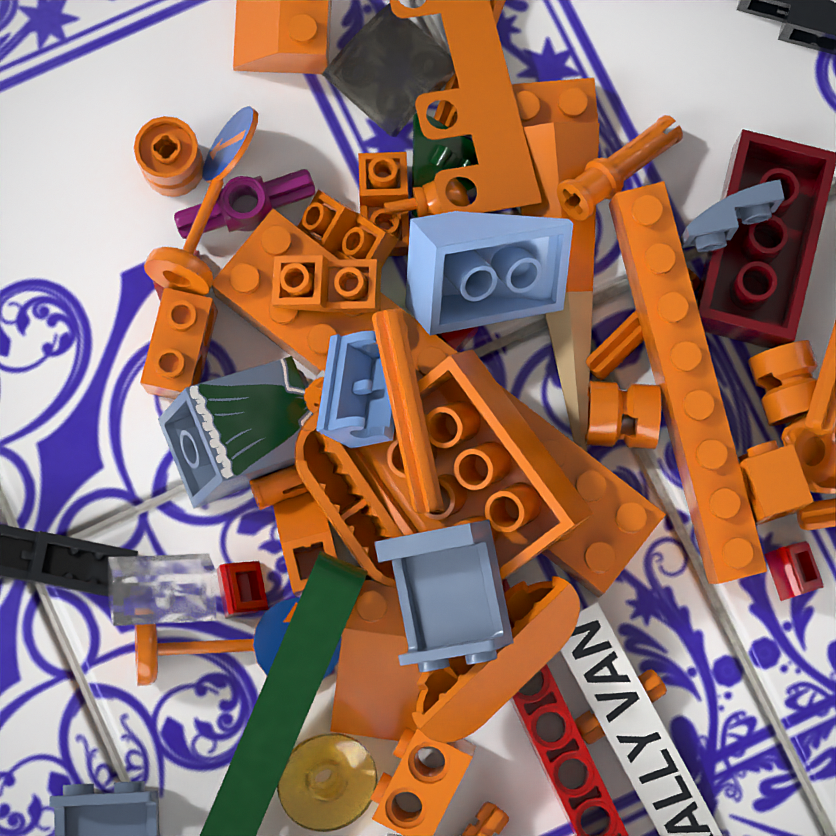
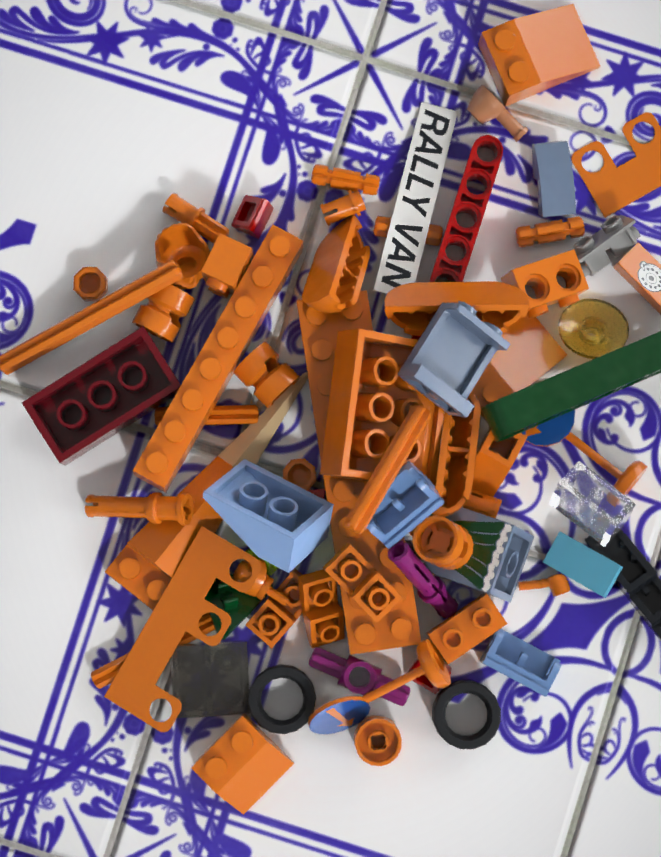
camera: 140 degrees left, 5 degrees up
red slope [216,561,268,619] -> none
sand blue slope [680,179,784,252] -> none
none -> black tyre [248,664,316,734]
none -> orange tile [282,458,316,490]
none -> orange brick [302,215,370,313]
none -> orange axle [311,164,380,195]
none -> orange pin [320,190,366,226]
none -> magenta pin [388,541,458,618]
none -> orange wheel [412,515,474,570]
none -> black tyre [432,680,501,749]
none -> medium blue hinge [480,629,561,697]
none -> orange hand [519,574,570,597]
none -> medium azure tile [543,532,623,598]

